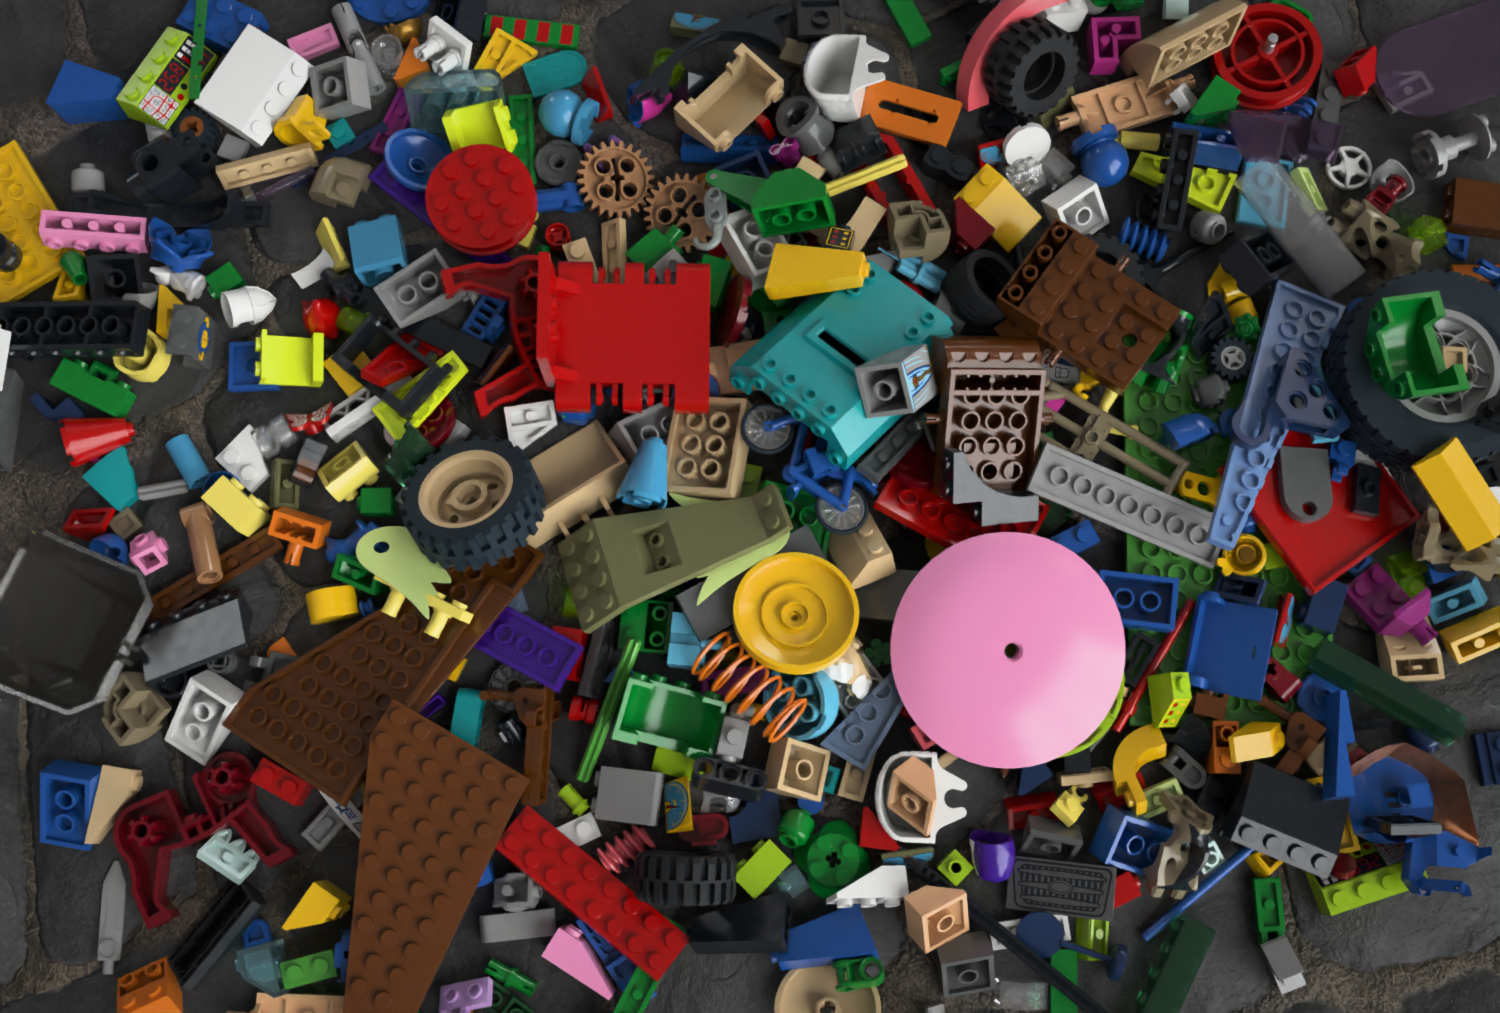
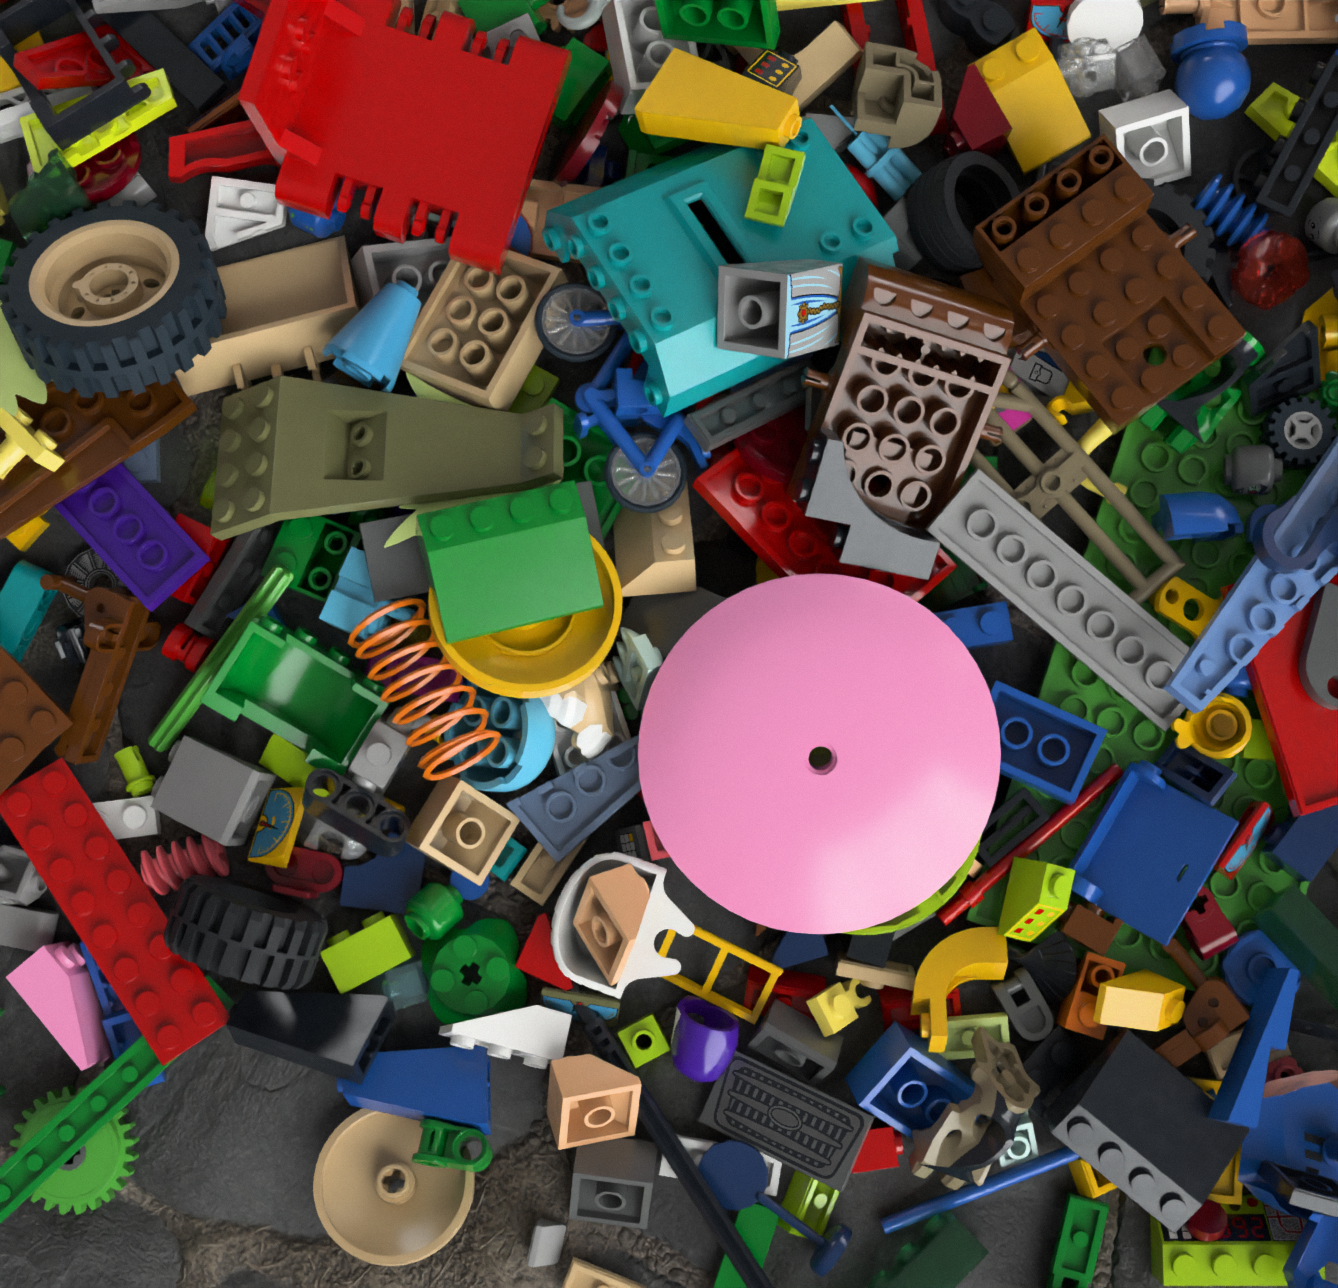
camera: 20 degrees right, 5 degrees up
tan tile [937,751,958,769] -> none
clear slope [995,977,1049,1011] -> none
light yellow cylinder [1115,130,1160,152] -> none
none -> slope [415,480,604,644]
none -> light aqua plate [613,627,663,711]
none -> slope [615,824,651,862]
none -> yellow window [658,925,783,1025]
none -> lime slope [744,144,806,228]
none -> clear red plate [1231,230,1310,310]

